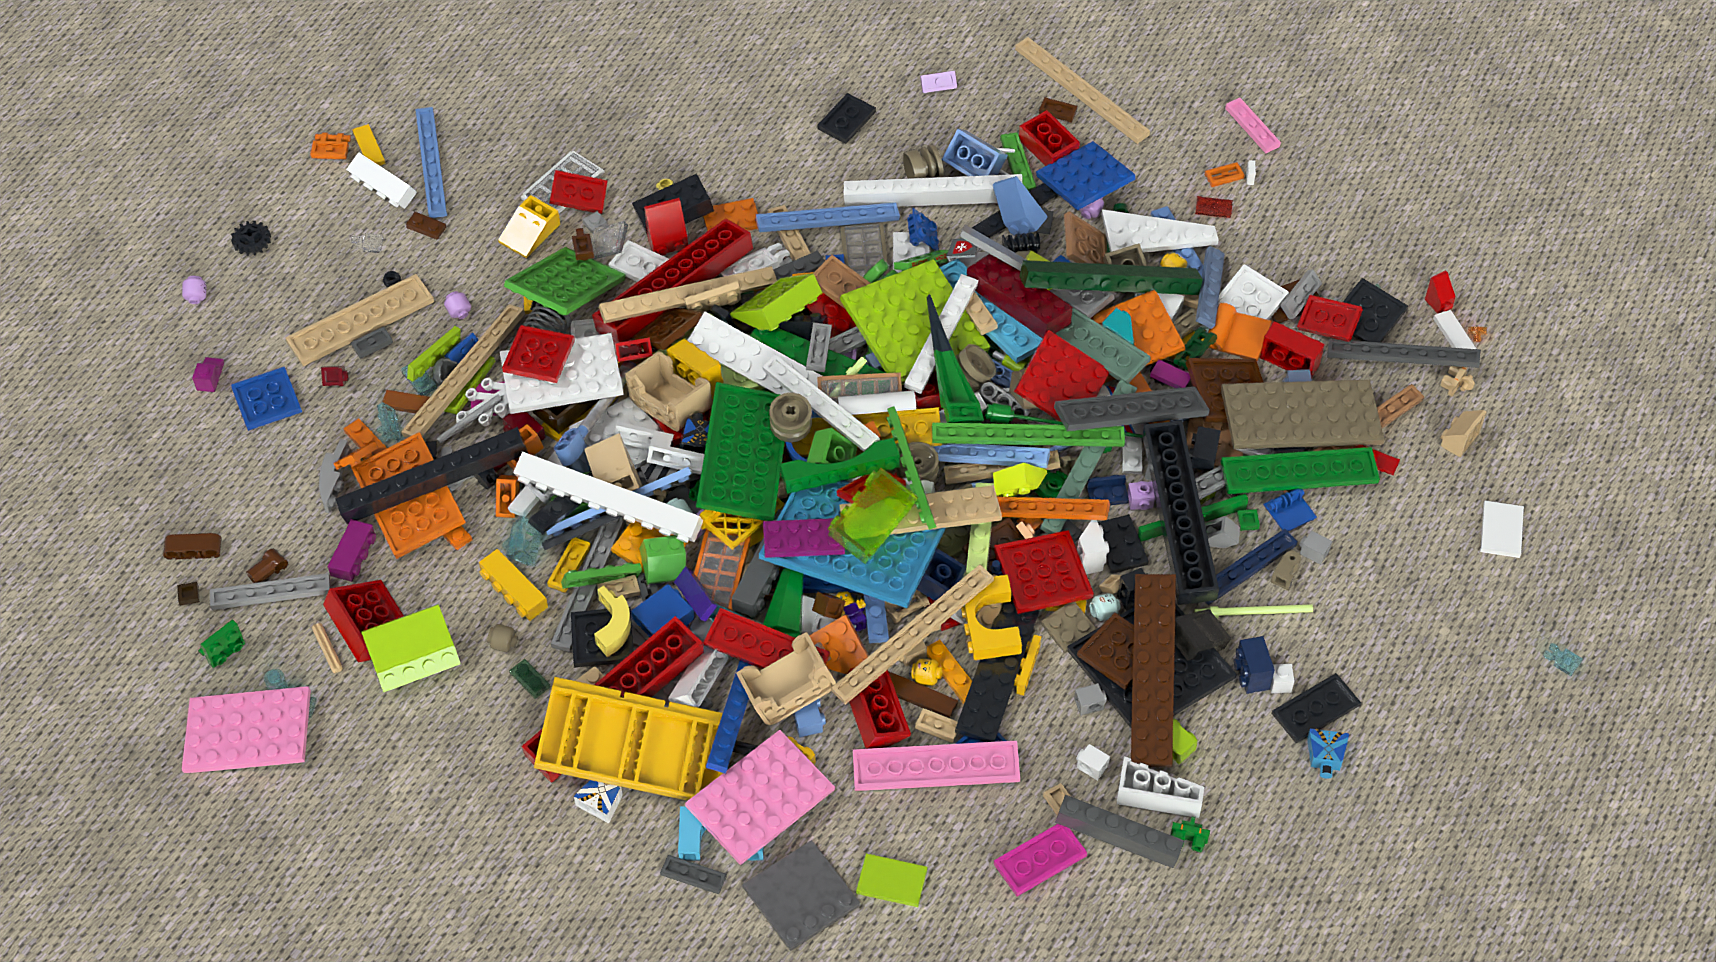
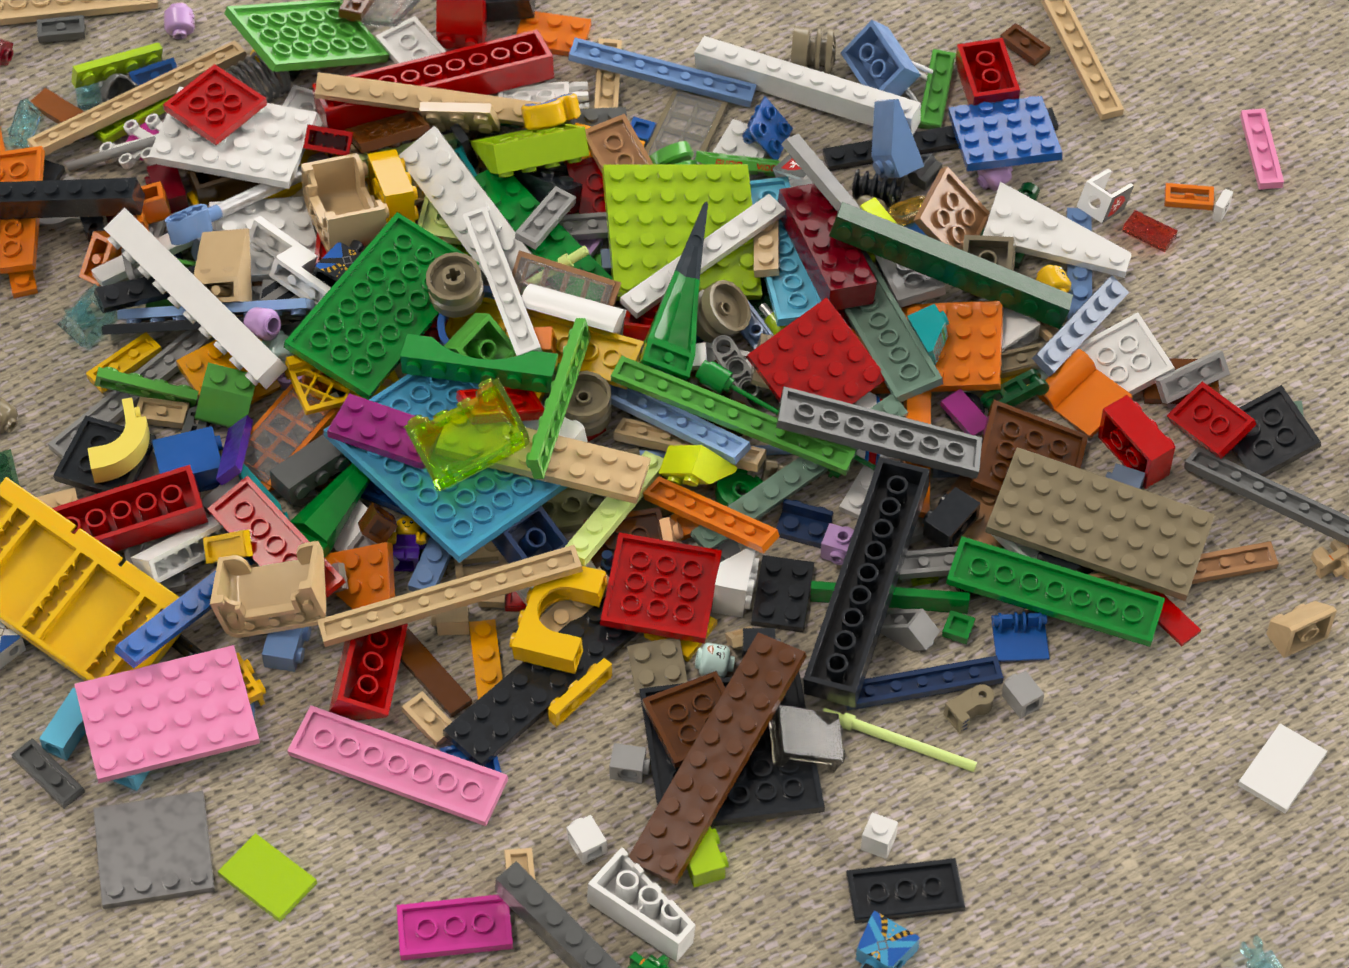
camera: 25 degrees right, 0 degrees up
yellow brick [479,549,548,621] -> none
yellow head [912,659,942,686] -> none
dark blue brick [1233,636,1275,694] -> none
none -> yellow tile [203,530,253,564]
none -> lavender head [243,307,281,341]
none -> yellow animal [521,93,581,130]
none -> clear yellow plate [888,196,926,226]
none -> white piece [1076,169,1134,223]

